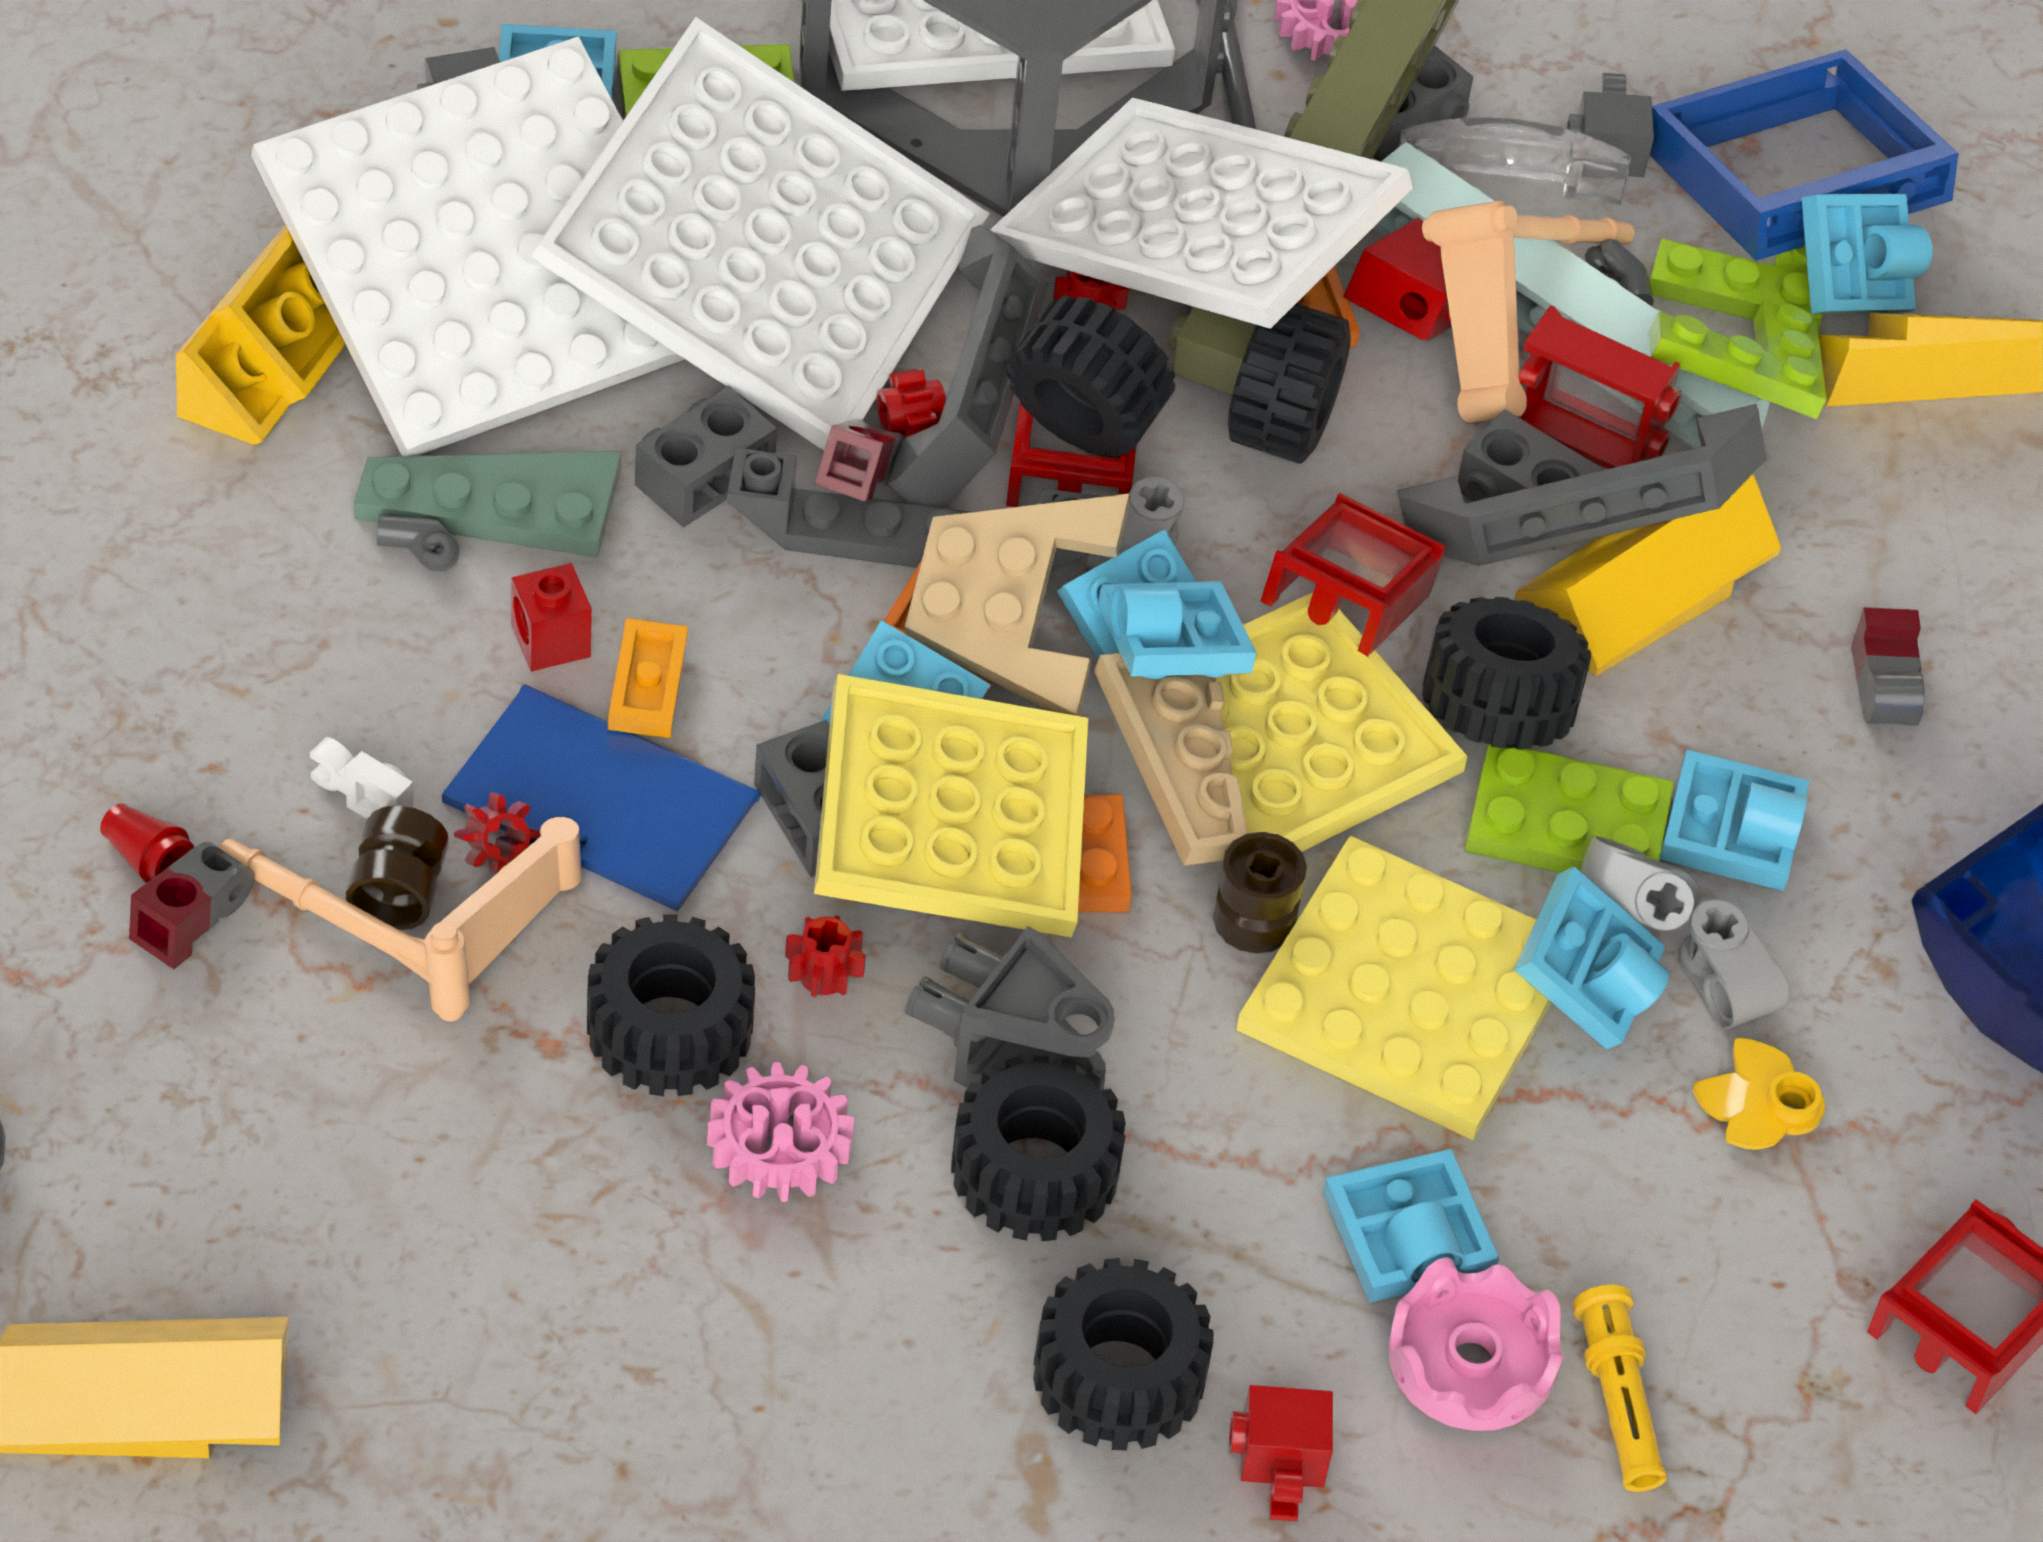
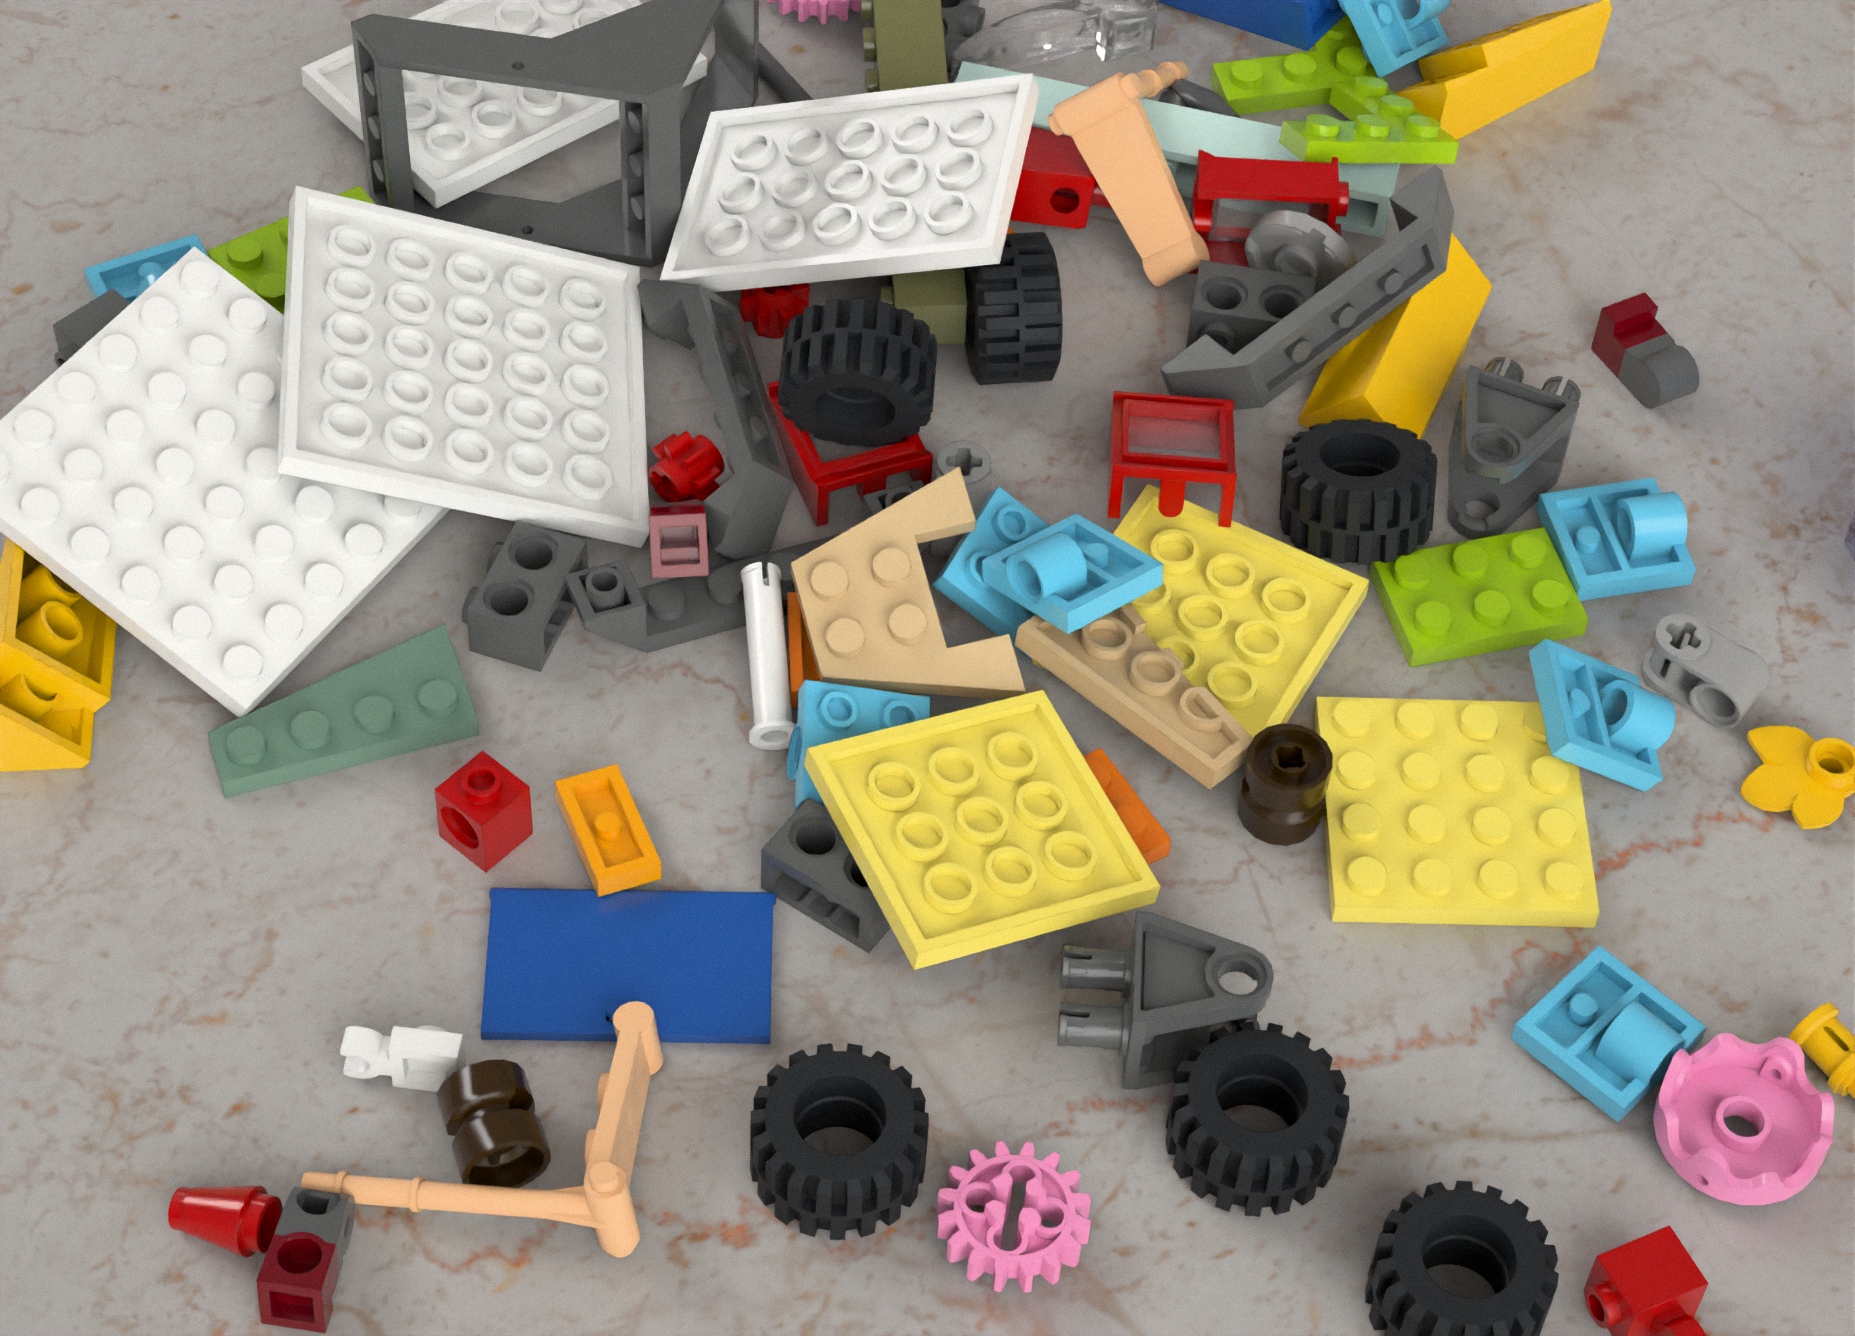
camera: 25 degrees left, 0 degrees up
dark grey arm [377,515,459,572] -> none
red gear [454,792,540,874] -> none
red gear [785,915,866,997] -> none
light grey piece [1579,836,1701,931] -> none
none -> white pin [740,562,796,750]
none -> light grey tile [1244,210,1357,295]
none -> dark grey piece [1448,357,1581,540]

